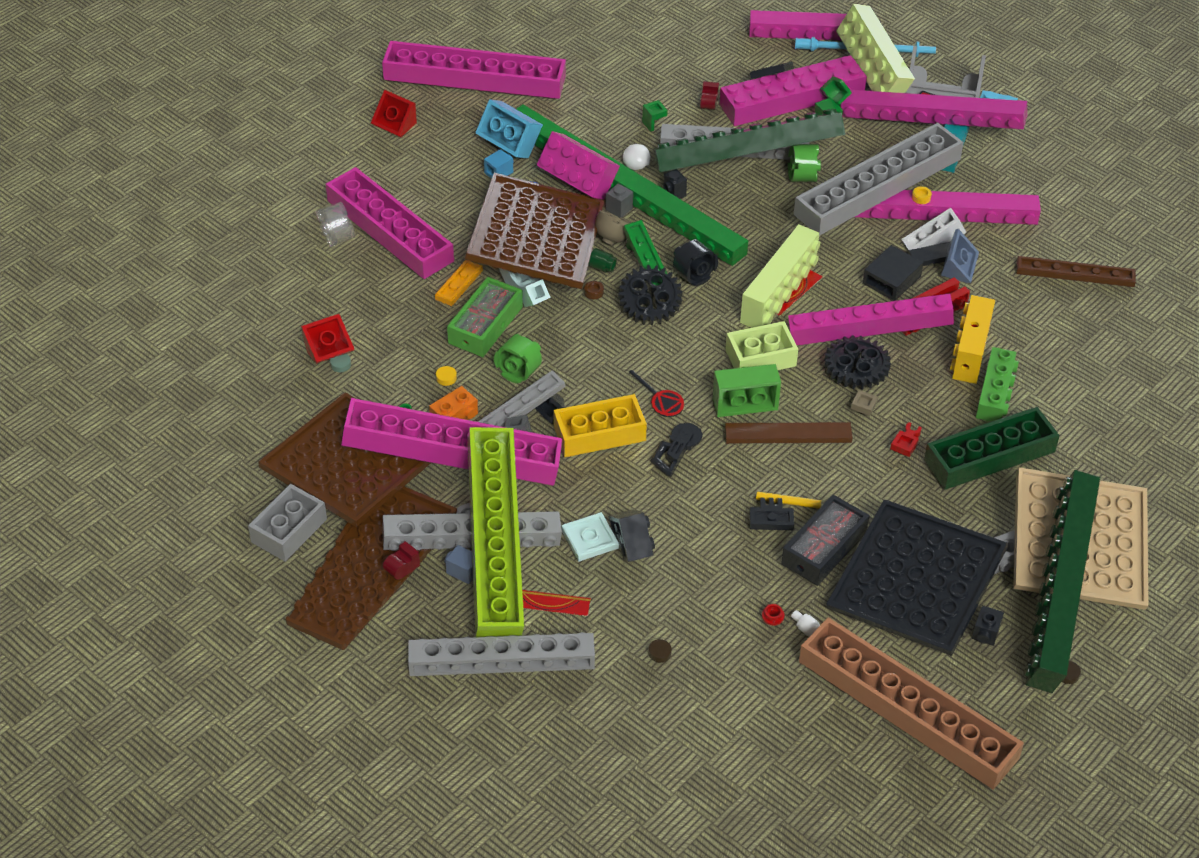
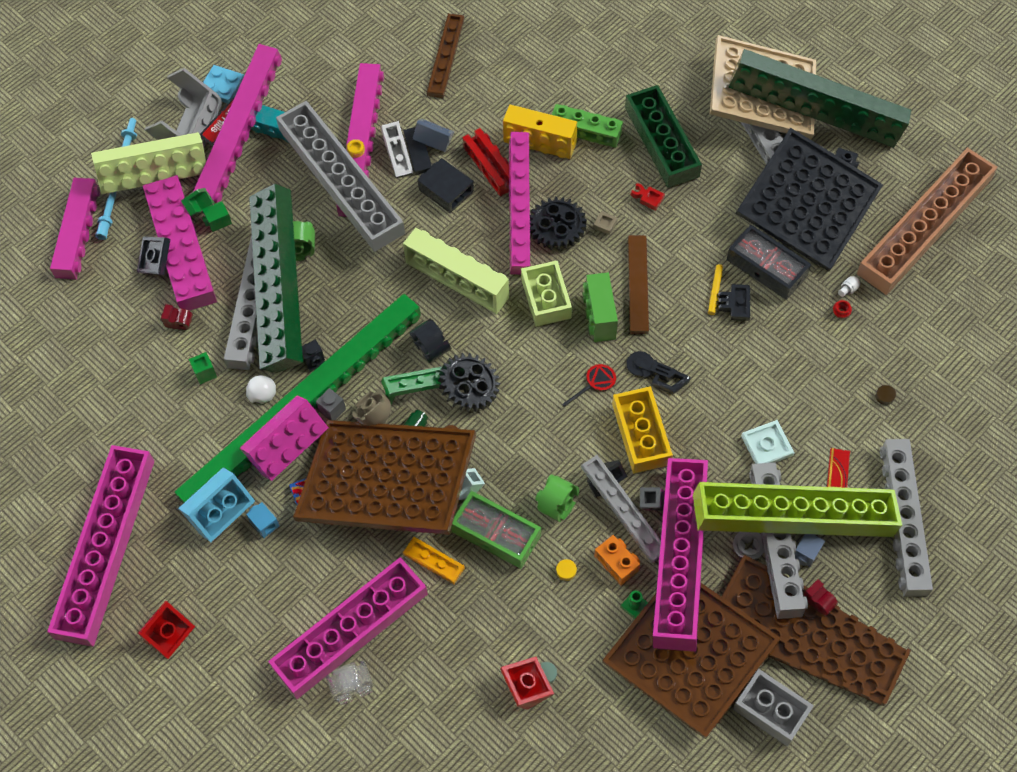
camera: 85 degrees left, 15 degrees up
black brick [608,510,655,562] -> none

